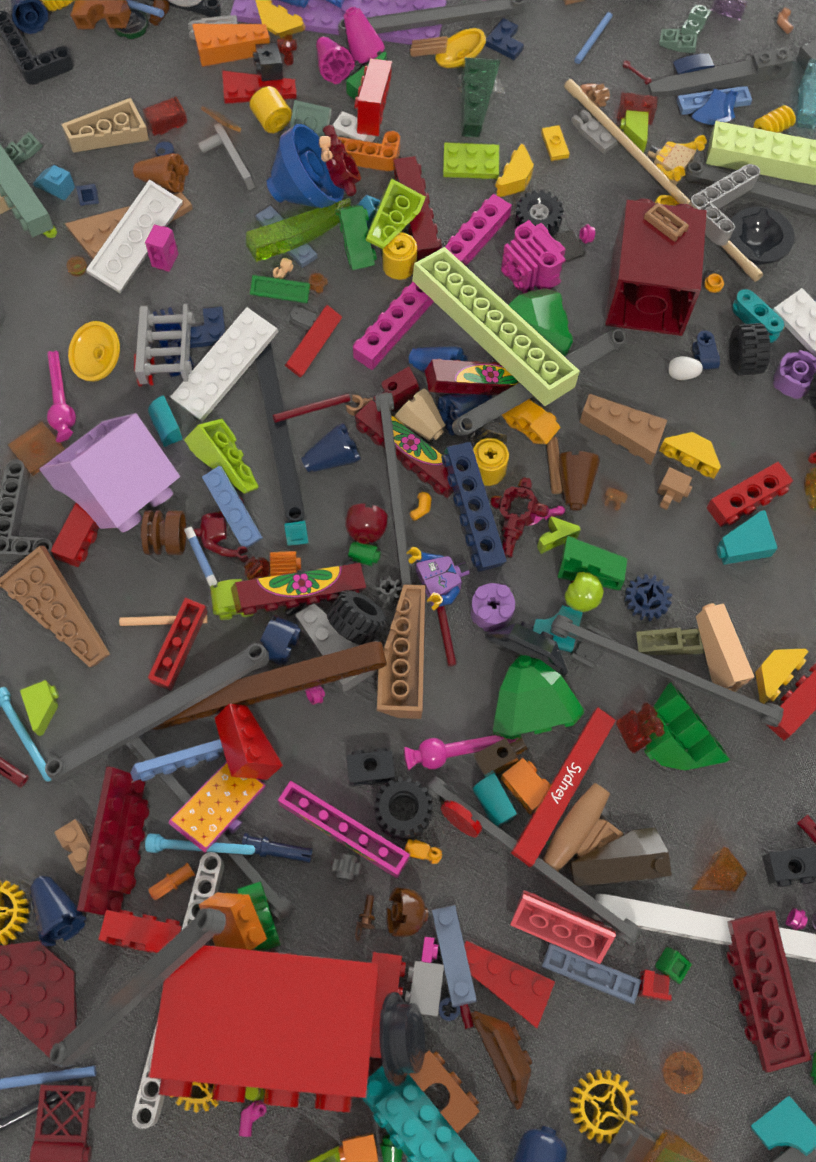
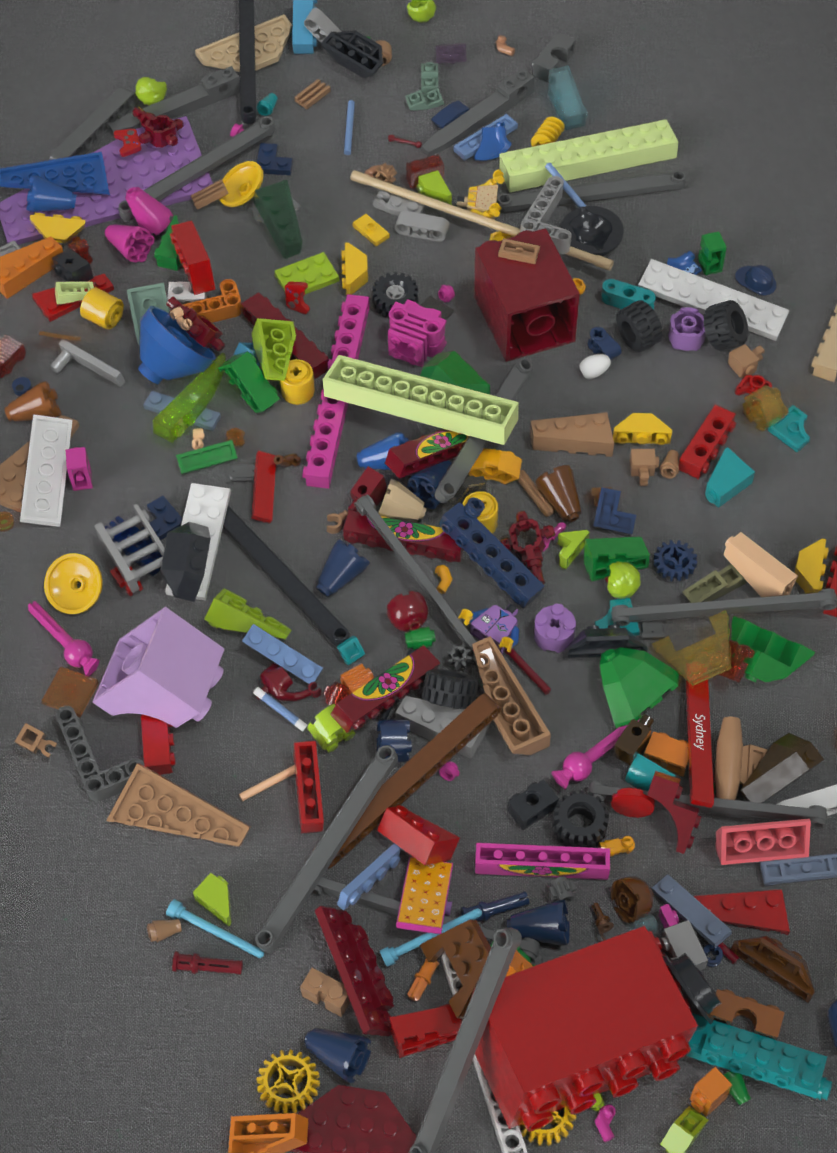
camera: 25 degrees left, 10 degrees down
reddish brown wheel [141,510,186,555] -> none
teal brick [148,395,183,447] -> none
dark red bar [273,393,350,423] -> none
none -> yellowish green slope [55,282,94,304]
none -> black wedge [160,522,211,602]
none -> reddish brown arm [274,453,301,467]
none -> red piece [284,281,310,314]
none -> light grey beam [395,211,449,242]
none -> reddish brown wing [420,919,491,1019]
none -> dark blue bush [464,497,485,518]
none -> dark blue cone [507,900,570,946]
none -> medium blue bar [545,162,586,208]
none -> dark blue plate [593,487,637,534]
none -> clear light blue plate [634,914,658,933]
none -> dark red arch [647,771,702,854]
none -> clear yellow wing [652,610,731,686]
none -> medium nougat cone [660,450,679,479]

